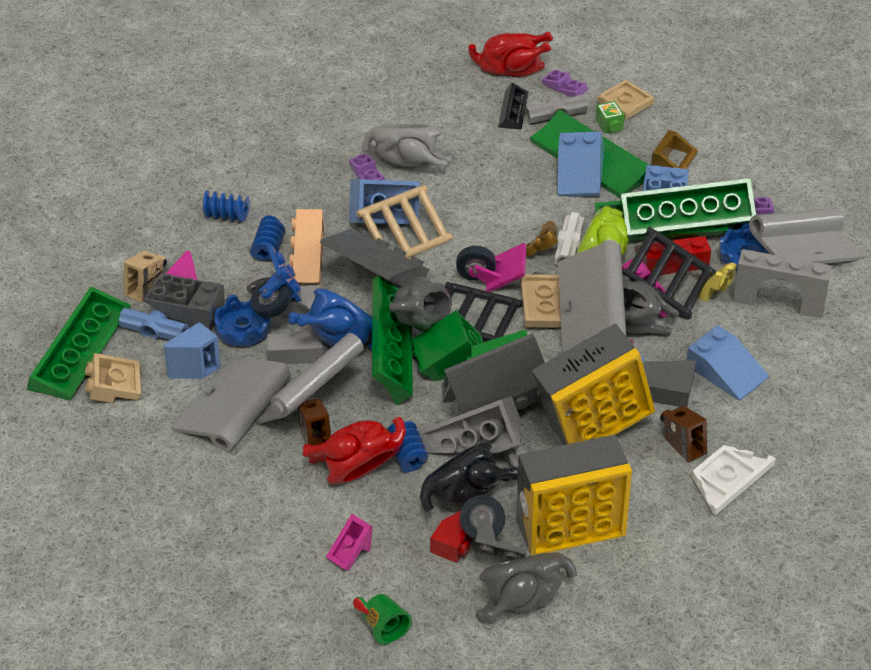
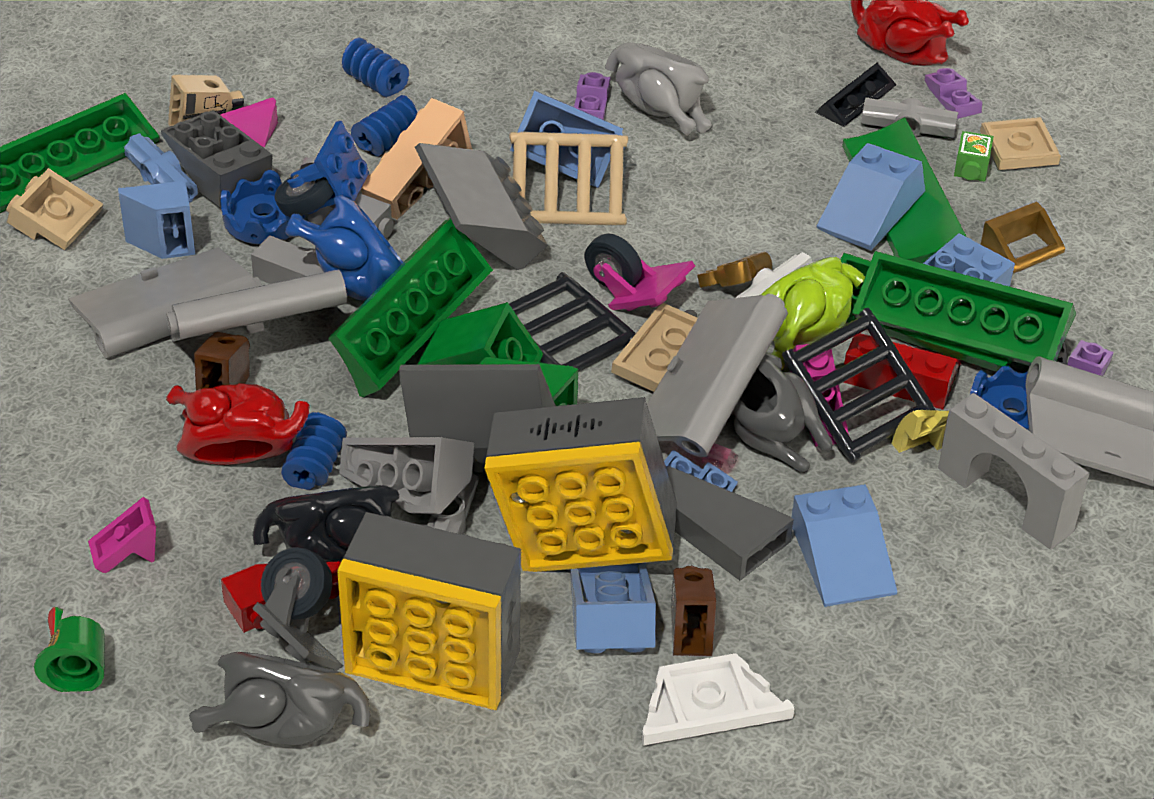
camera: 30 degrees right, 0 degrees up
dark grey piece [389,277,452,331] -> none
none -> medium blue slope [570,563,656,653]

